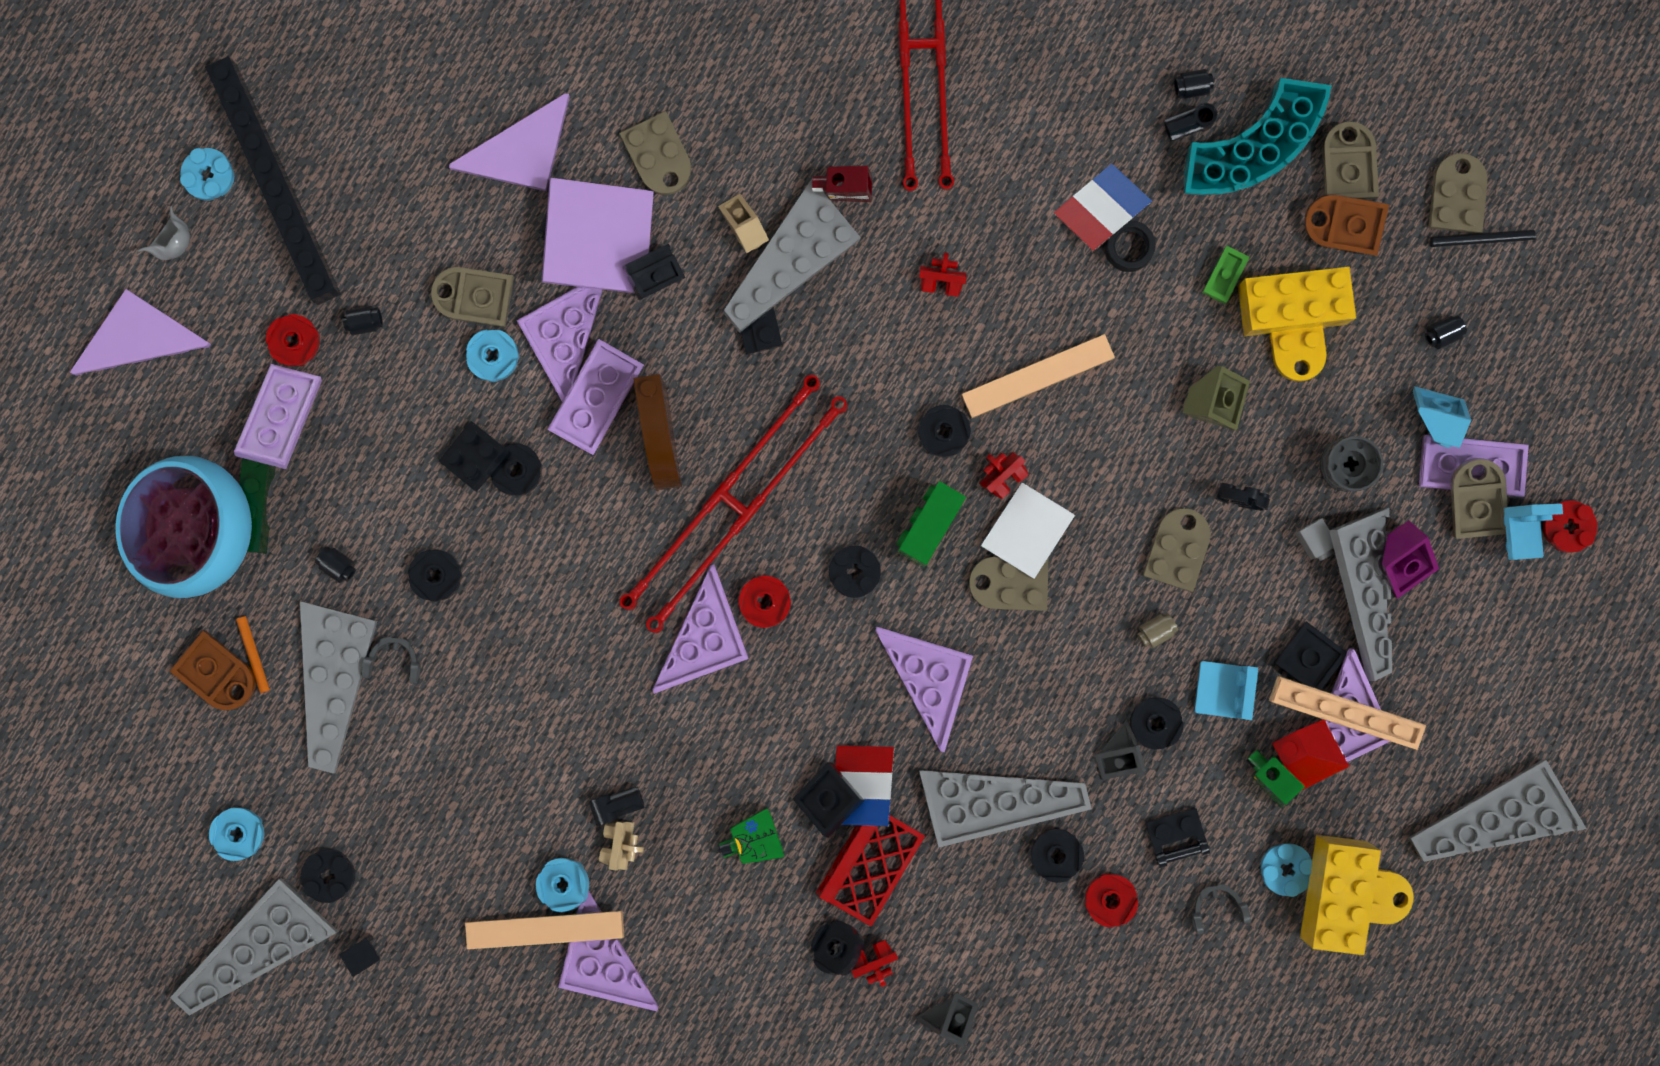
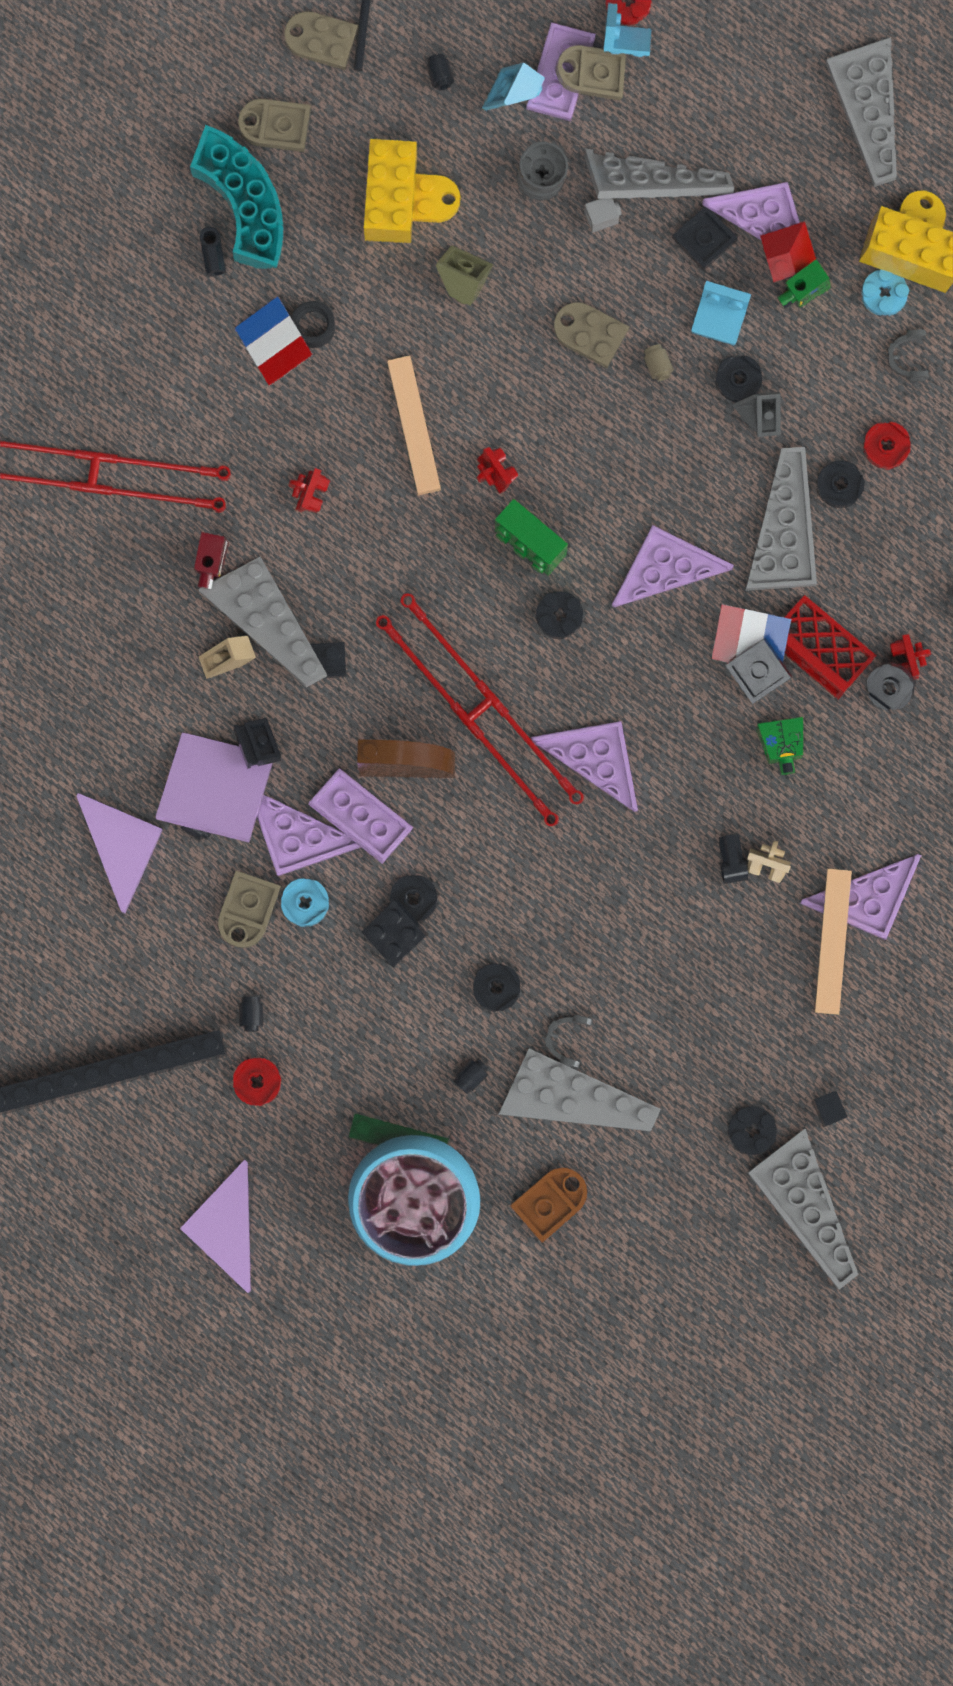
camera: 80 degrees left, 5 degrees down
light grey hair [138,206,190,260] -> none
medium azure plate [180,148,234,201] -> none
medium azure plate [209,807,264,861] -> none
lavender tile [234,364,322,469] -> none
orange bar [236,616,270,694] -> none
medium azure plate [536,858,589,912] -> none
dark tan plate [620,111,691,195] -> none
red plate [739,575,791,628] -> none
black plate [918,405,971,458] -> none
dark tan plate [969,557,1049,611] -> none
white sticker [981,483,1075,579] -> none
black plate [1145,808,1210,868] -> none
black brick [1174,69,1214,99] -> none
bright green plate [1202,246,1250,304] -> none
black plate [1216,483,1270,511] -> none
light nougat tile [1269,676,1426,750] -> none
dark orange plate [1304,194,1389,256] -> none
magenta slope [1382,520,1439,599] -> none

